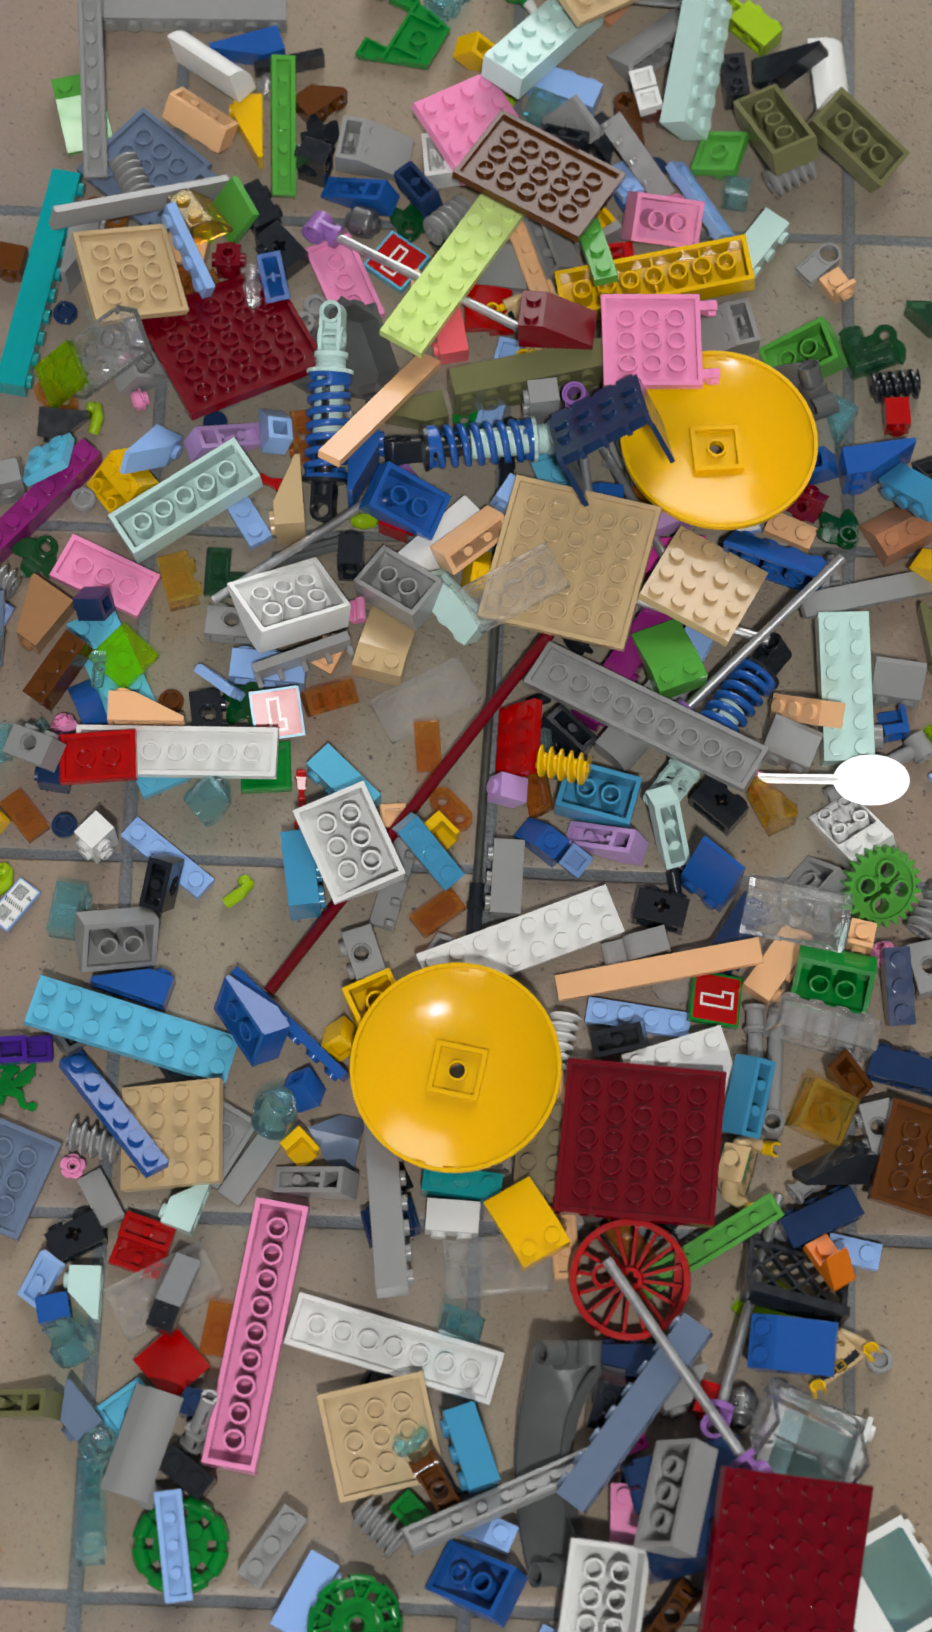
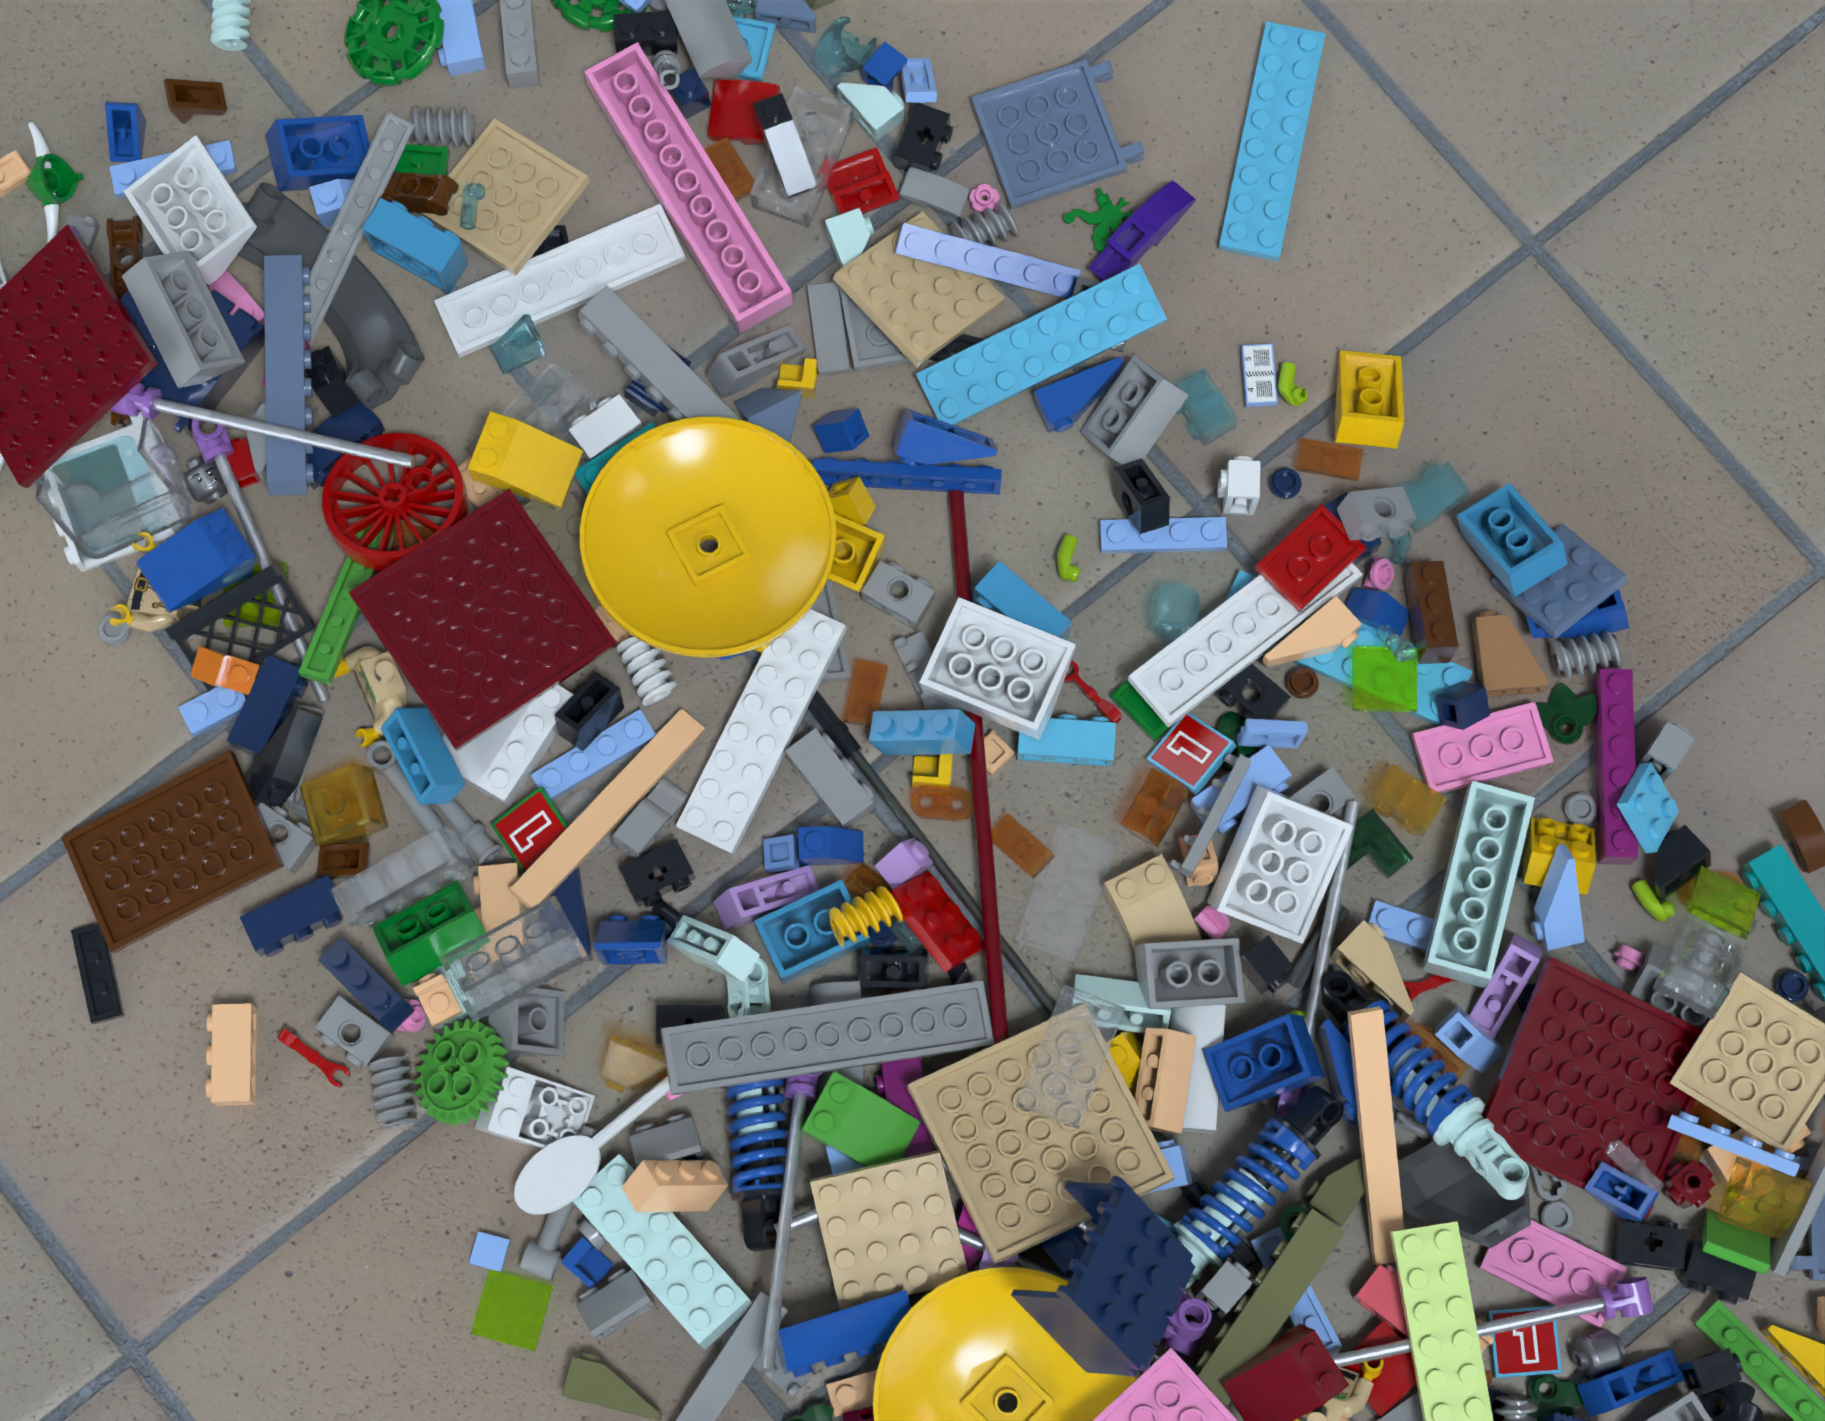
camera: 140 degrees right, 5 degrees up
clear light blue piece [251,1087,298,1140] -> none

